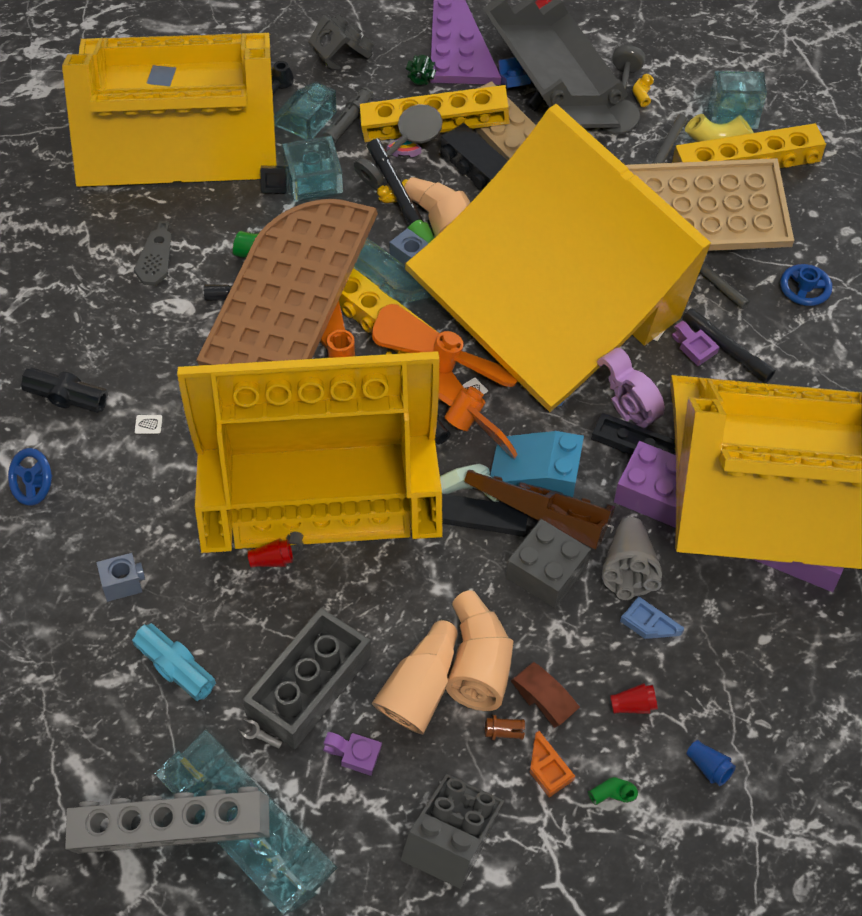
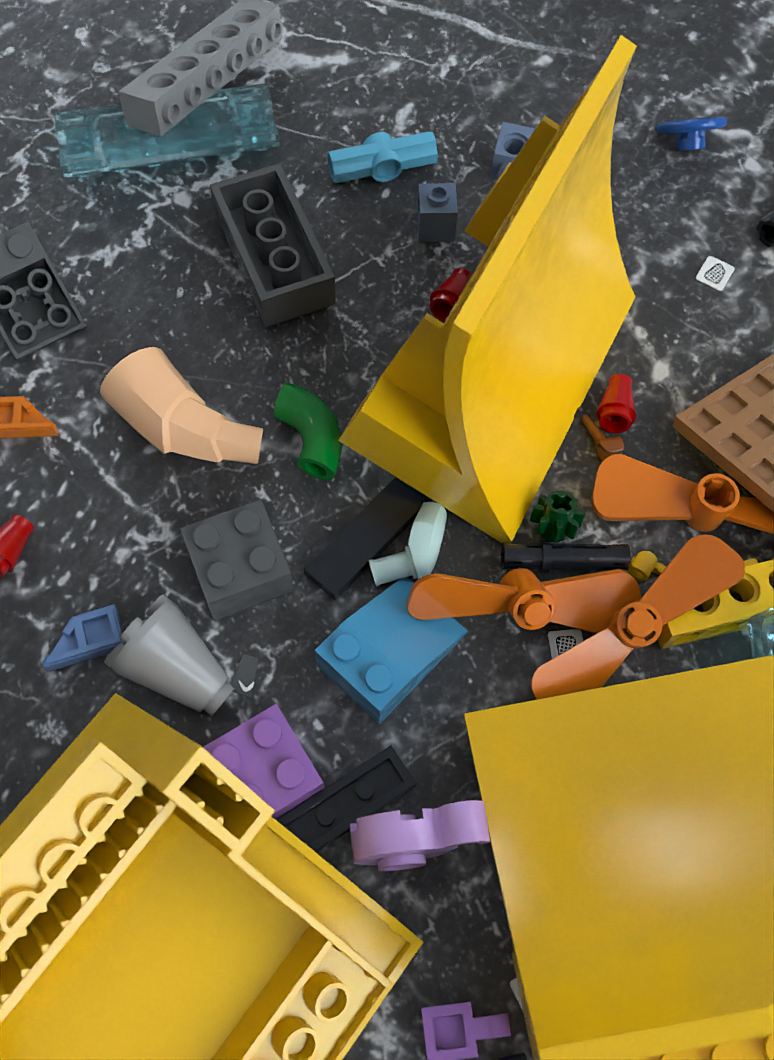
camera: 120 degrees right, 10 degrees up
medium lavender plate [323,732,382,776] -> none
light nougat piece [372,620,458,735] -> none
reddish brown wedge [464,470,616,550] -> none
dark orange pin [485,715,525,740] -> none
copper slope [511,662,580,728] -> none
none -> green cylinder [274,382,343,480]
none -> sand blue brick [417,183,458,242]

